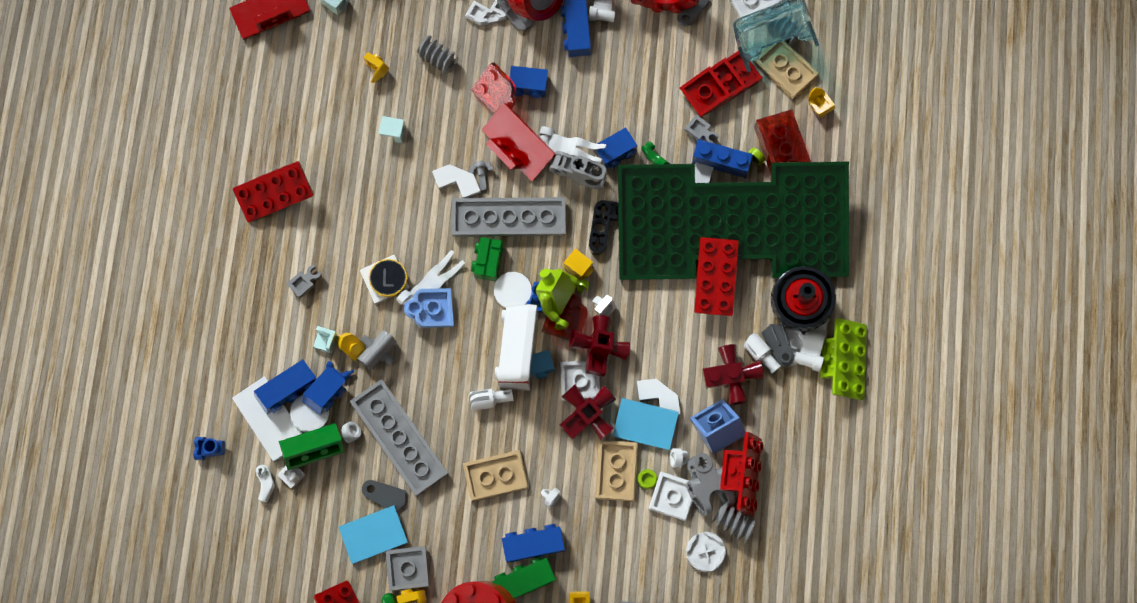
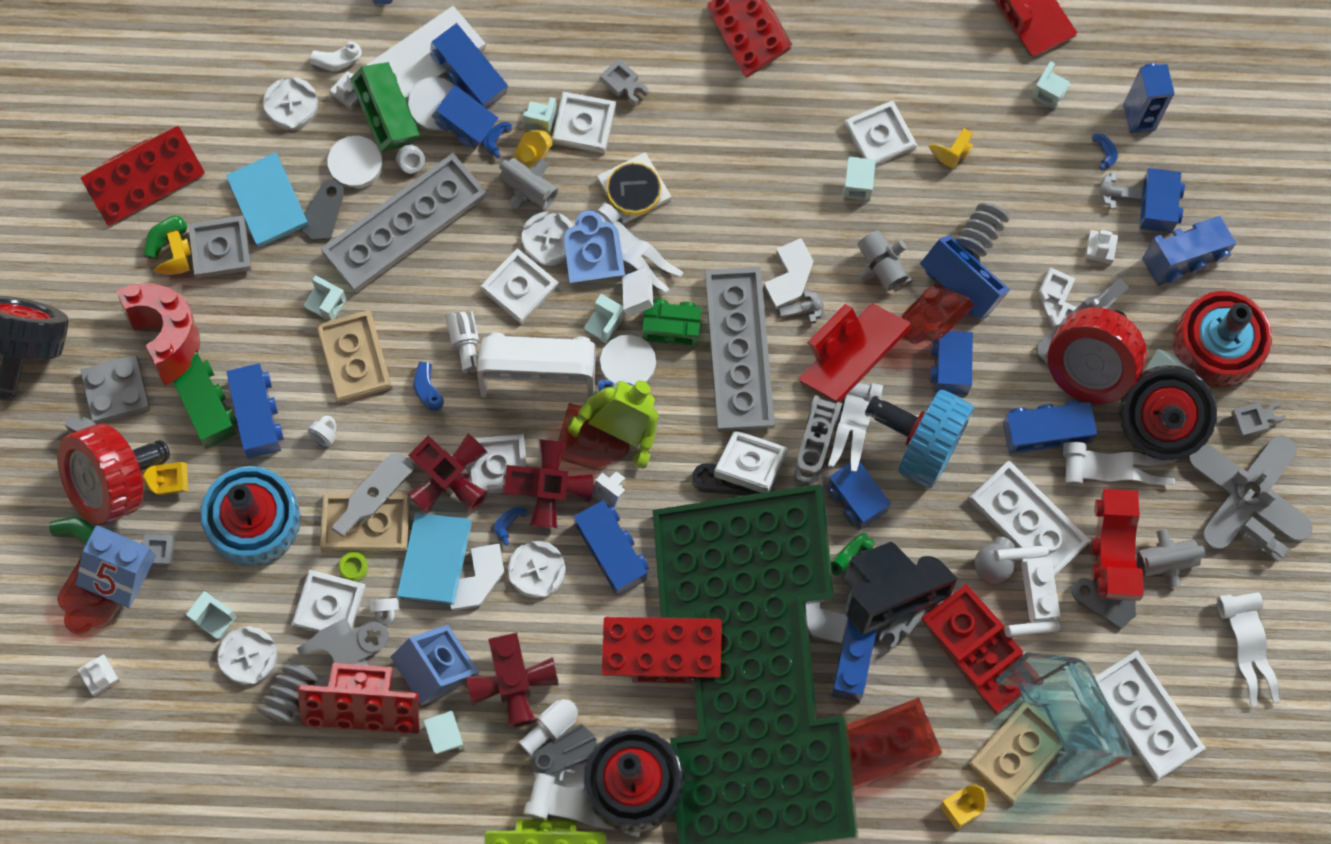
camera: 80 degrees right, 5 degrees down
dark azure brick [530,350,555,379] -> none
yellow brick [563,248,594,280] -> none
lime tile [747,148,765,166] -> none
none -> light aqua panel [186,591,237,640]
none -> dark azure wheel [200,466,301,566]
none -> white tile [264,78,318,130]
none -> light aqua panel [304,276,347,321]
none -> white tile [327,136,383,189]
none -> light grey piece [331,454,414,537]
none -> blue arm [413,362,444,411]
none -> light aqua panel [424,711,465,754]
none -> white tile [480,248,559,325]
none -> blue piece [494,507,528,546]
none -> white tile [508,541,566,599]
none -> white tile [521,212,573,265]
none -> white tile [552,92,616,154]
none -> blue brick [574,500,649,597]
none -> light aqua panel [584,294,625,344]
none -> white tile [622,266,653,316]
none -> white tile [714,430,788,493]
none -> black brick [843,542,958,634]
none -> white tile [844,100,917,166]
none -> light grey pin [857,231,912,291]
none -> dark azure wheel [865,390,975,489]
none -> blue brick [920,235,1010,320]
none -> white tile [968,461,1091,577]
none -> light grey piece [974,537,1015,584]
none -> white plate [995,546,1060,637]

